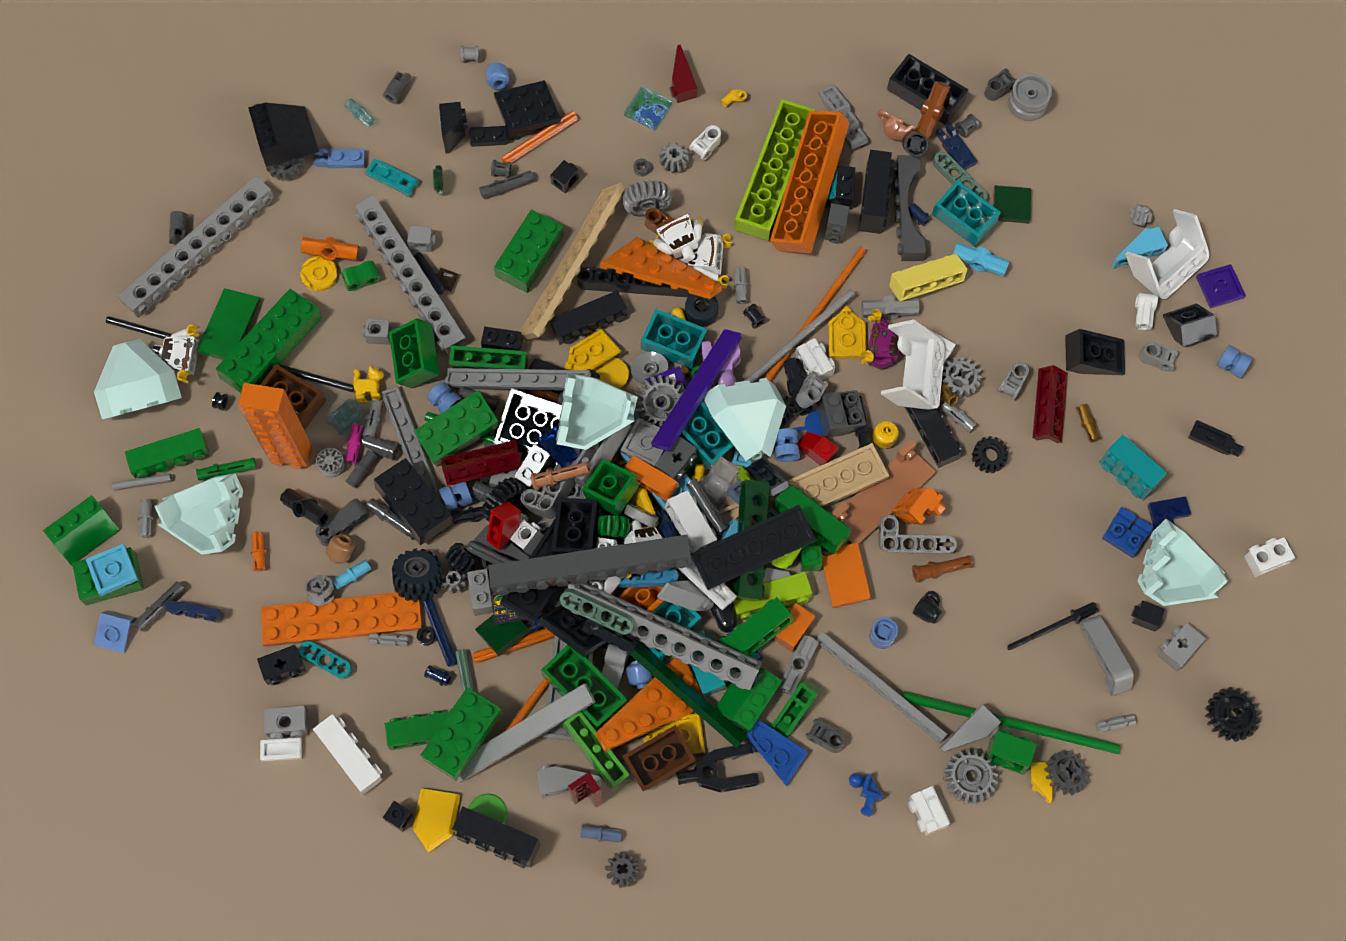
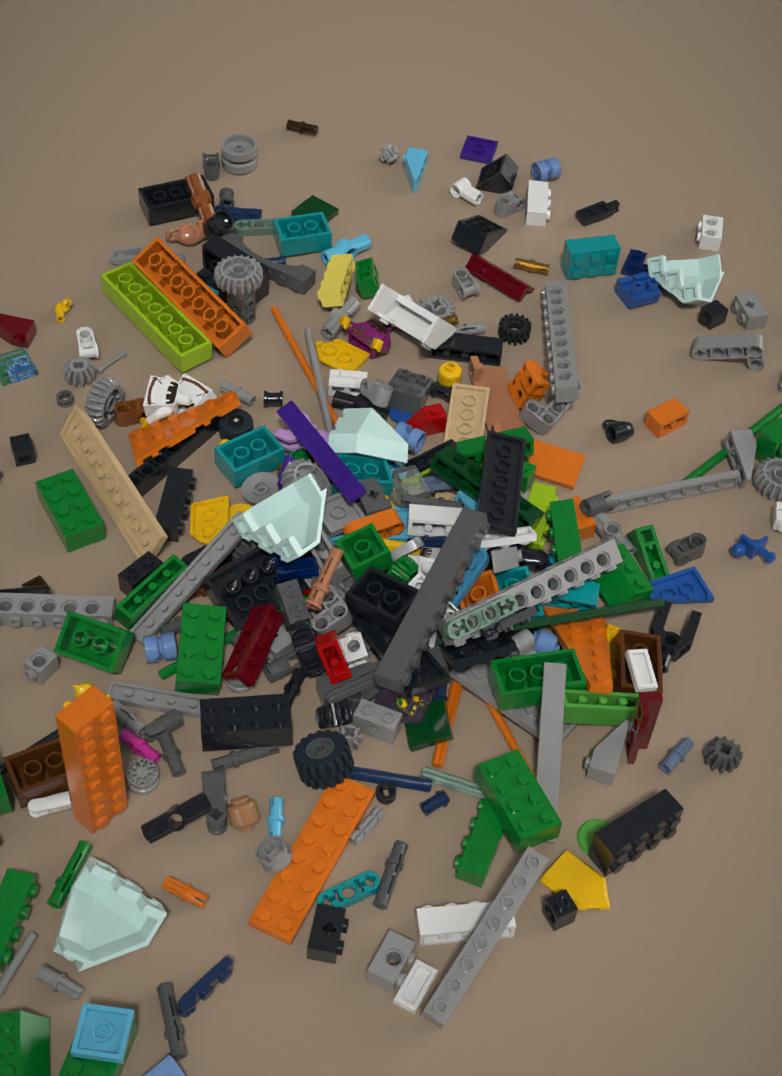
camera: 60 degrees left, 20 degrees down
medium blue wheel [439,482,473,512] -> none
medium blue wheel [869,617,898,649] -> none
dark orange pin [912,555,972,582] -> none
black piece [1007,602,1099,650] -> none
white windscreen [1125,209,1209,299] -> none
none -> light grey hinge [96,351,126,373]
none -> light grey gear [214,255,263,296]
none -> dark brown axle [286,119,318,135]
none -> green brick [355,257,379,299]
none -> dark grey pin [373,840,409,910]
none -> light grey brick [420,846,549,1029]
none -> white brick [525,180,551,227]
none -> light grey brick [542,280,579,403]
none -> dark grey hinge [580,490,617,517]
none -> white tile [625,649,658,692]
none -> orange brick [644,398,690,439]

